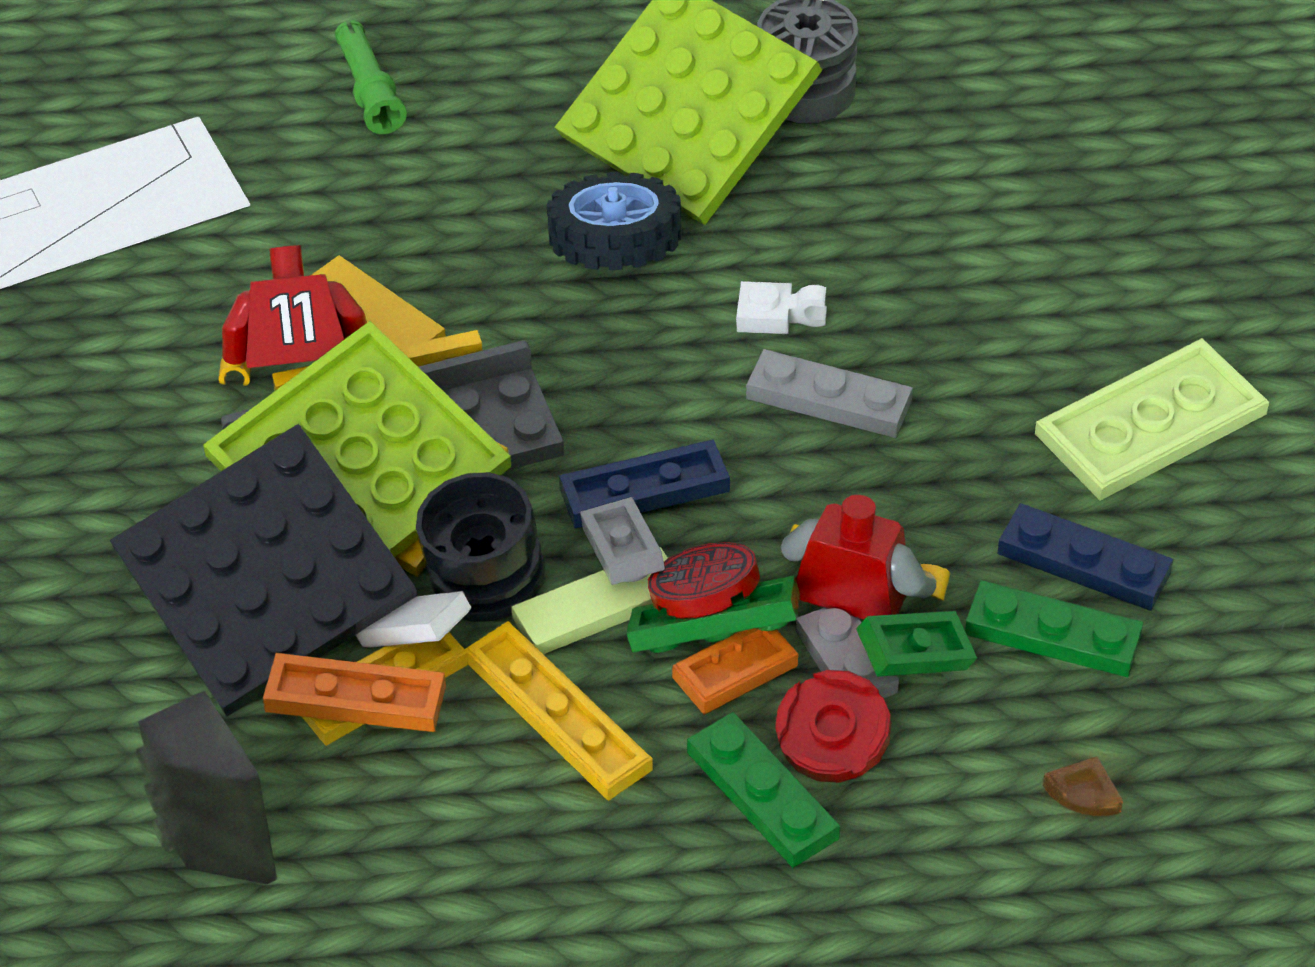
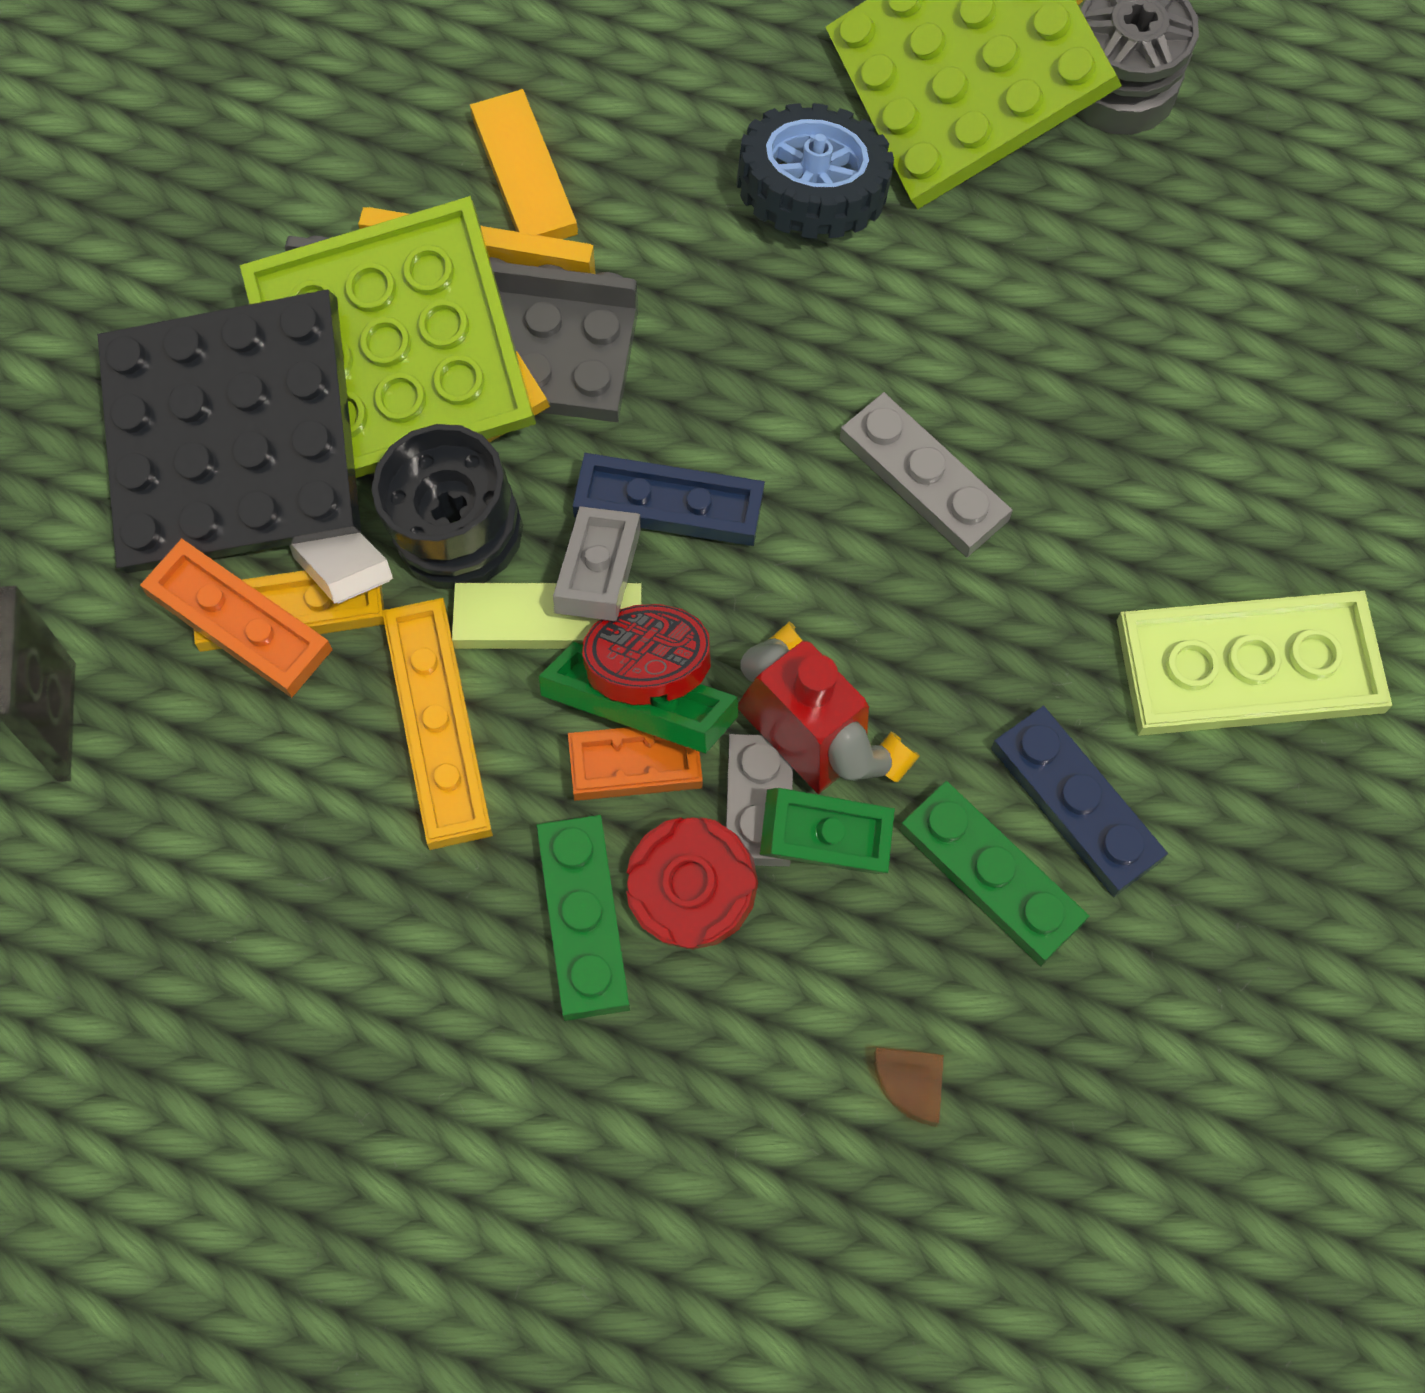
camera: 25 degrees right, 20 degrees up
red torso [218,245,367,386] -> none
white plate [736,281,827,334] -> none

